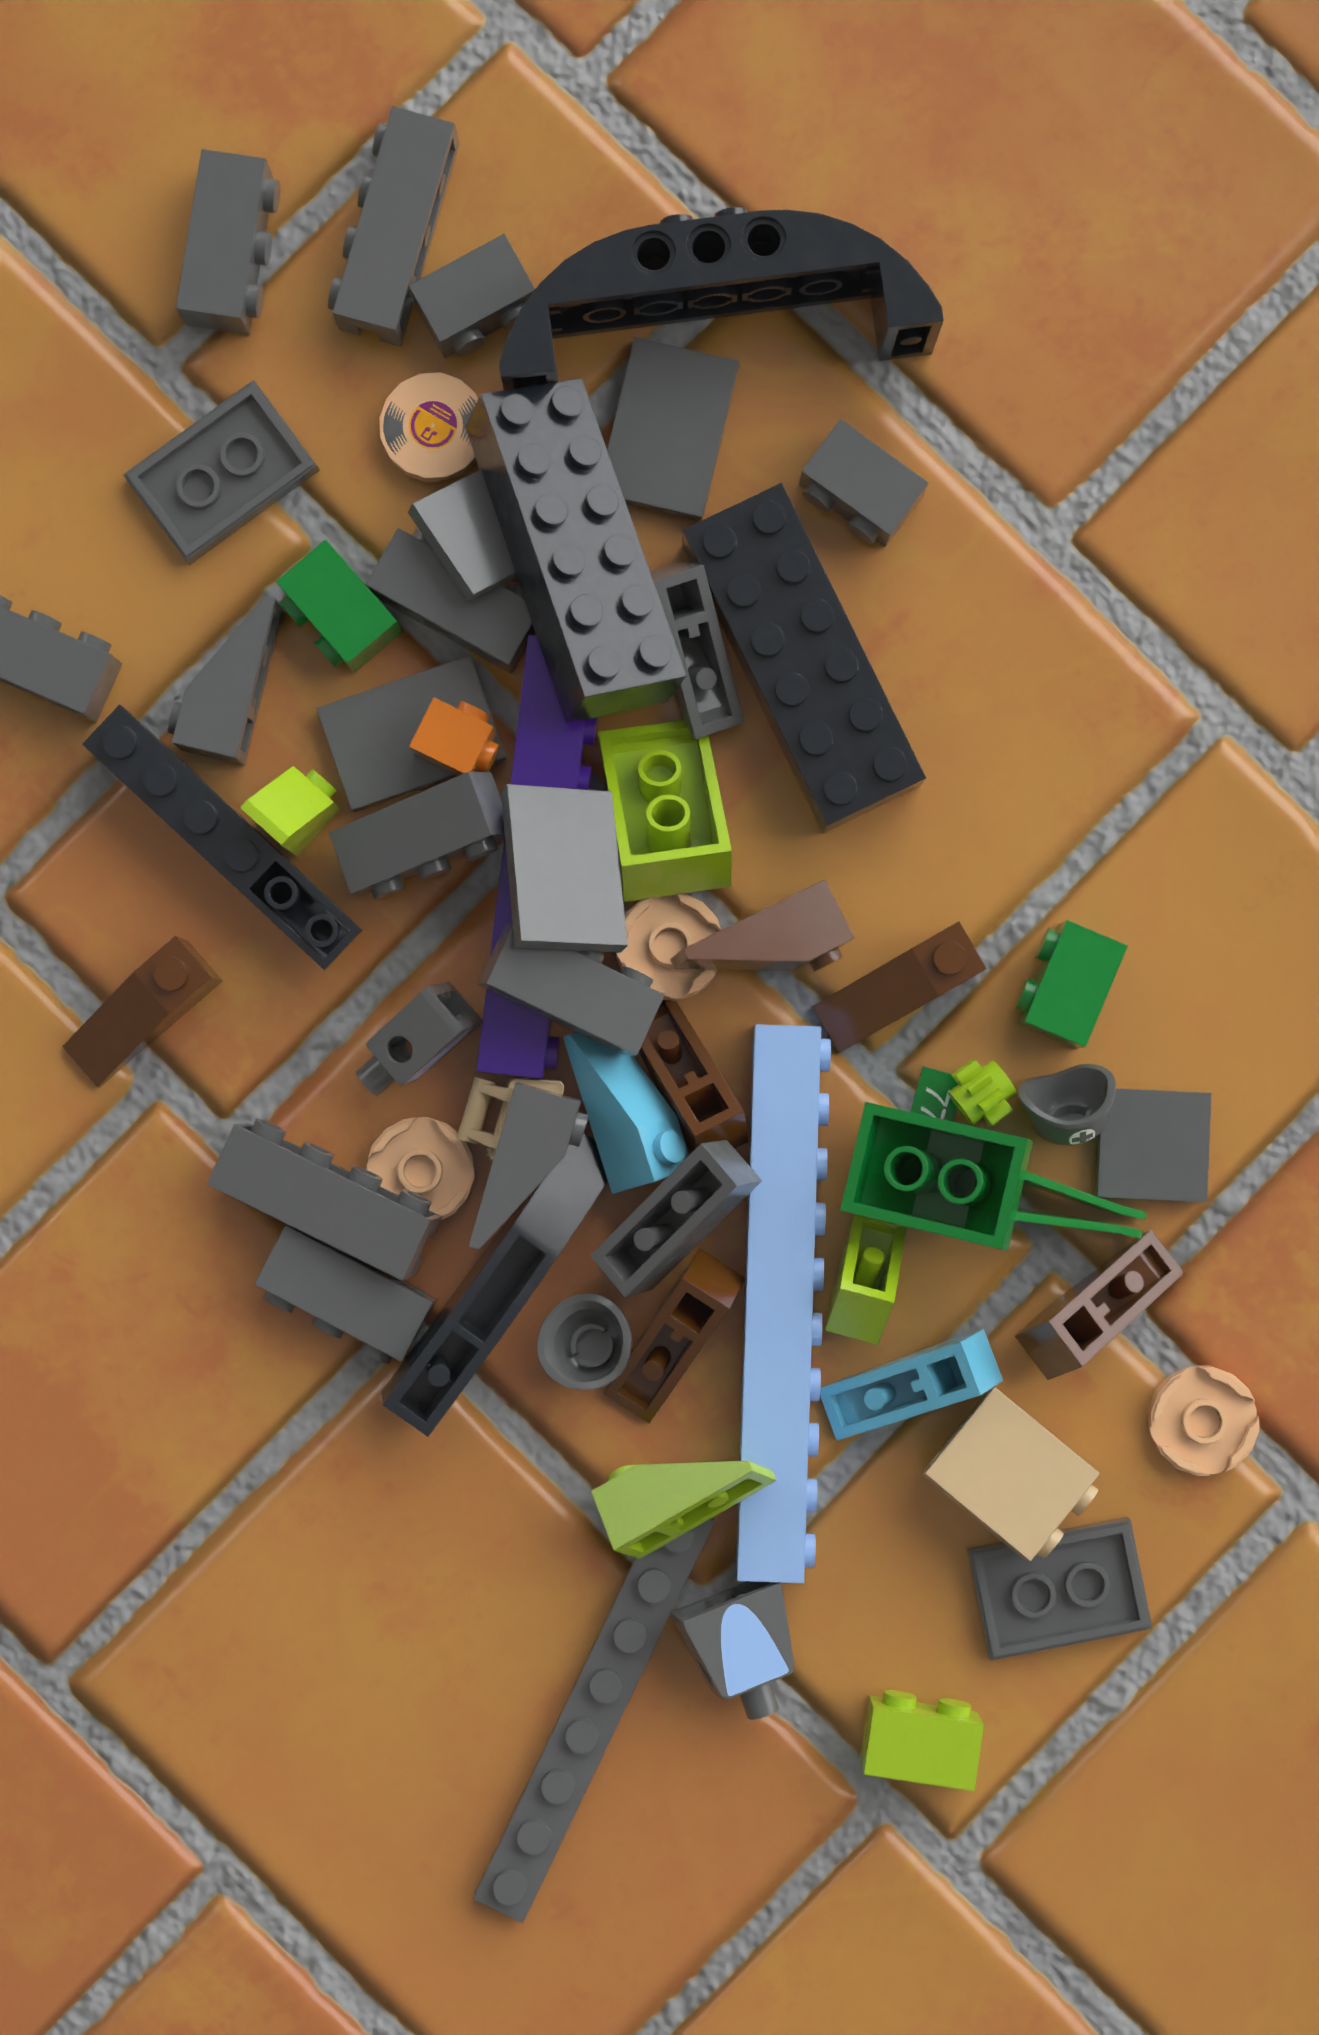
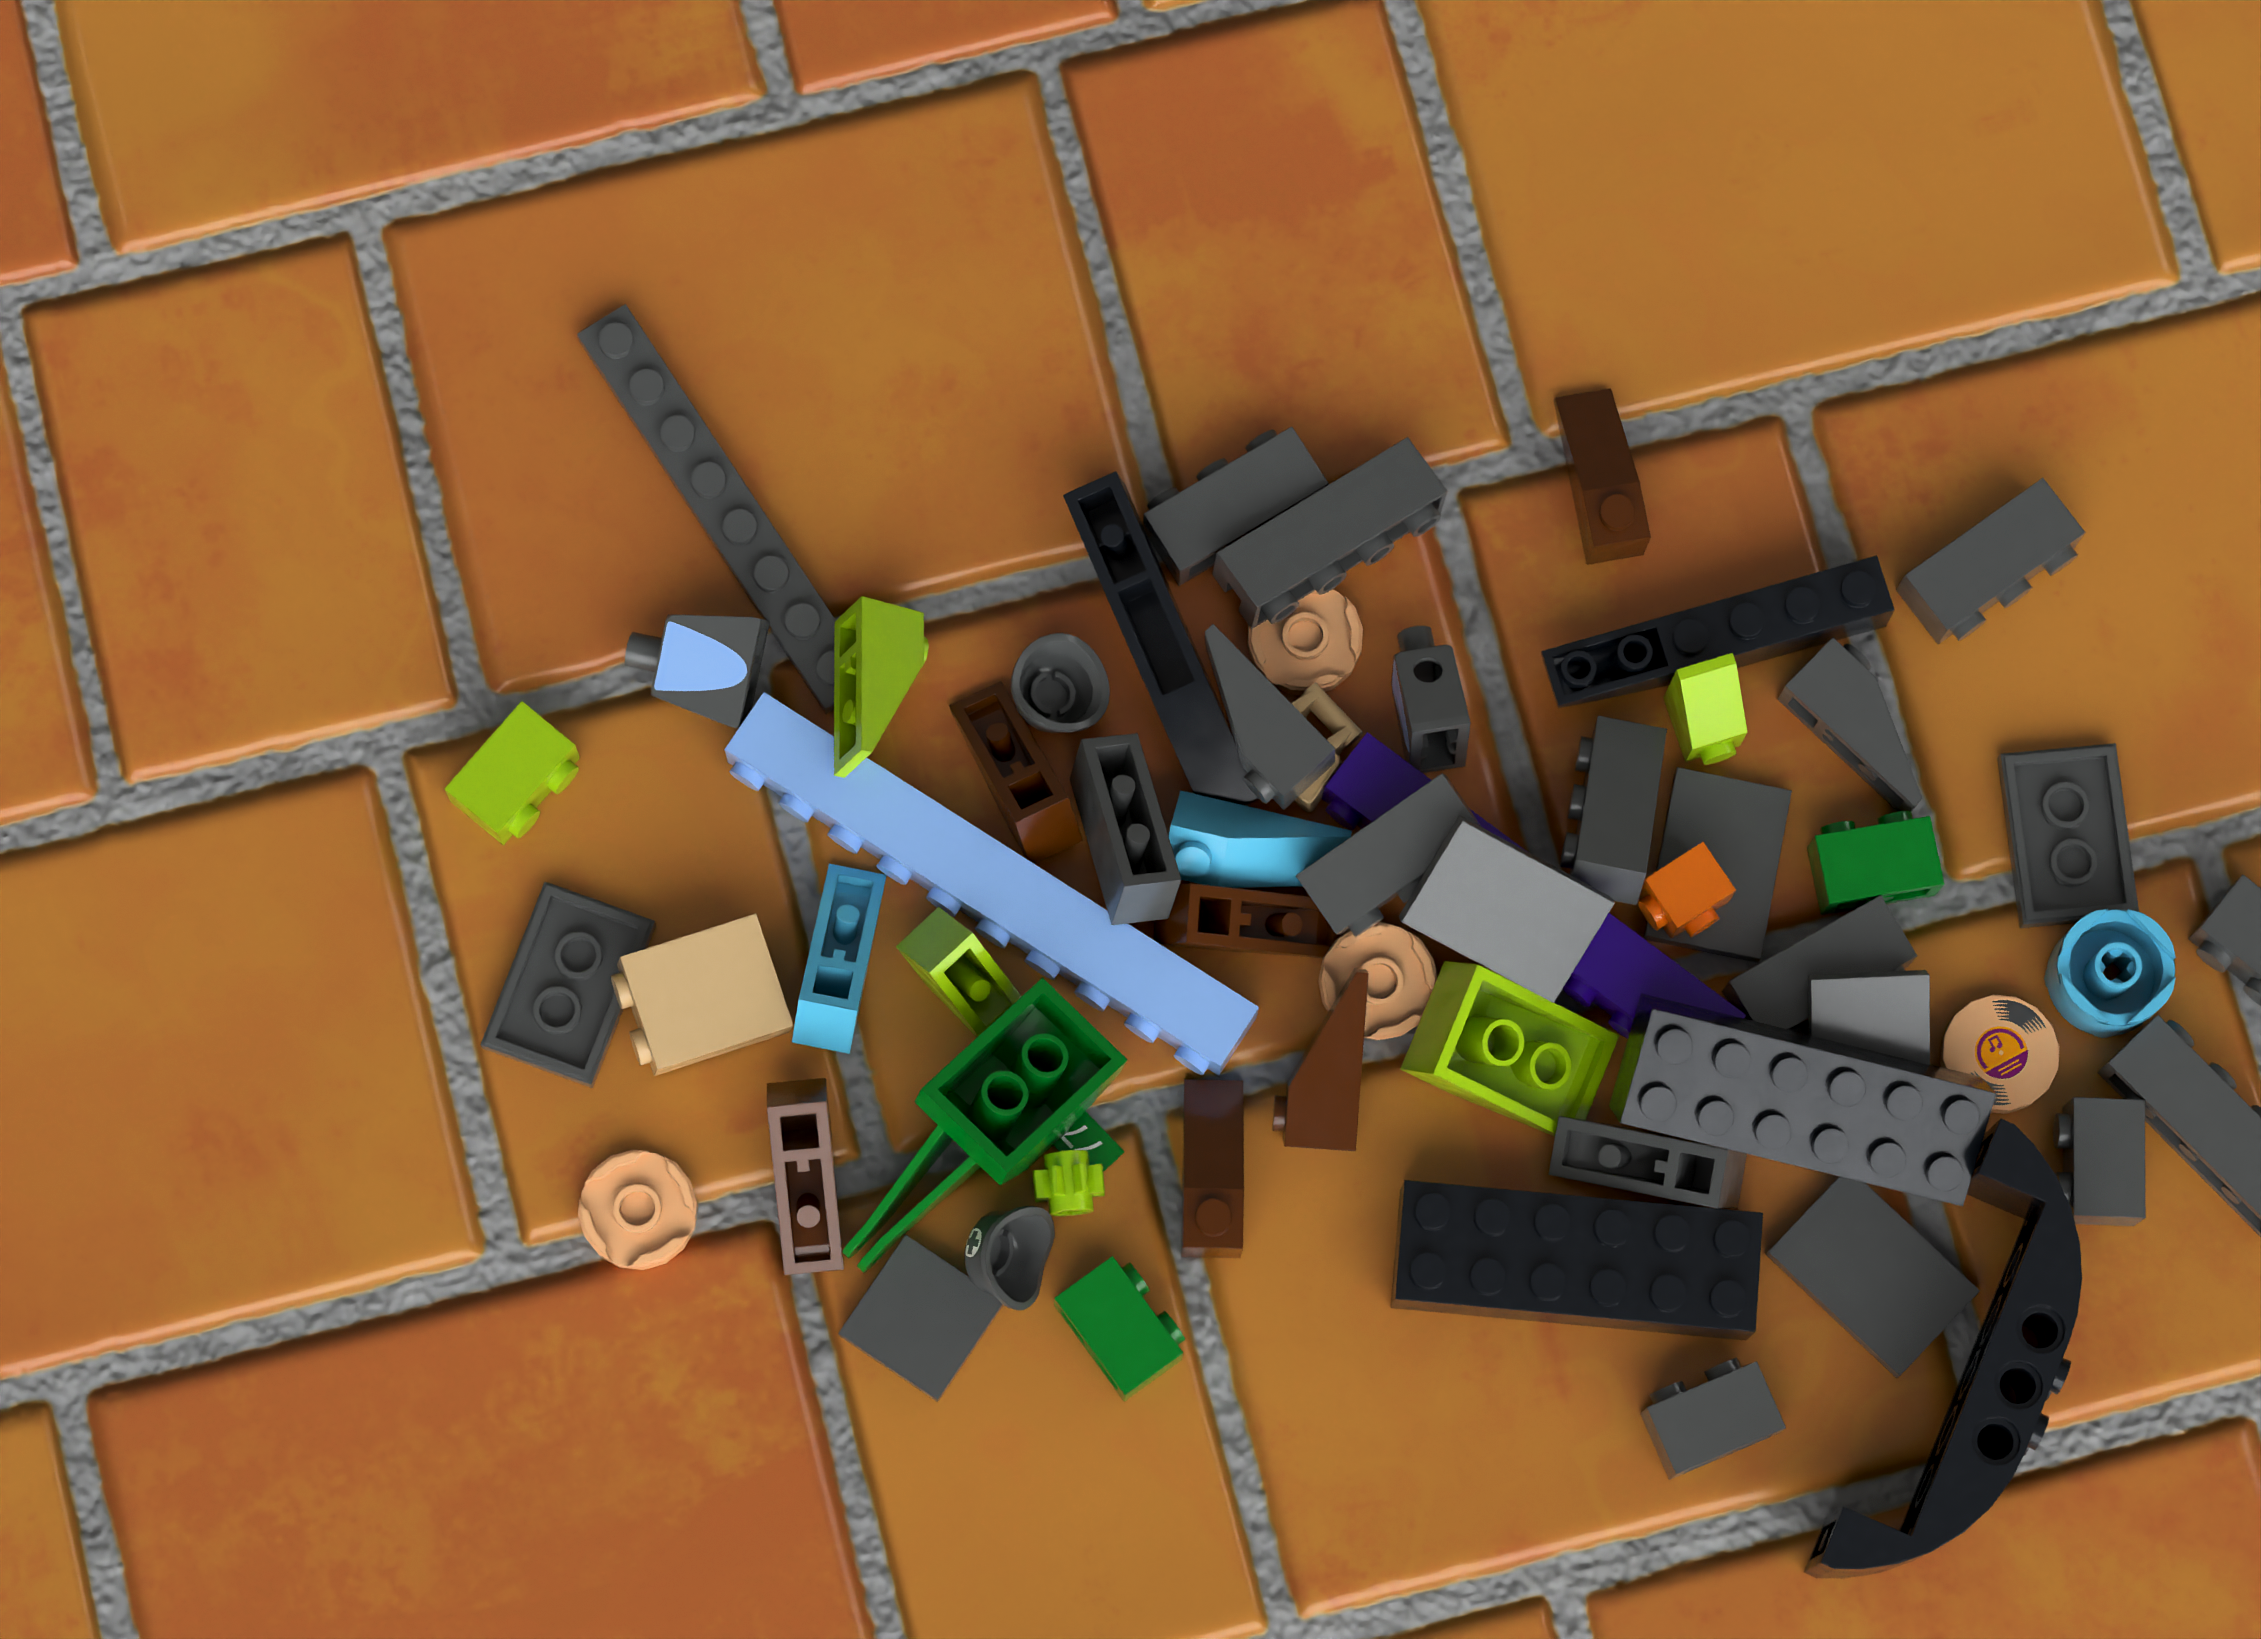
camera: 115 degrees right, 10 degrees down
none -> medium azure brick [2044,909,2176,1038]

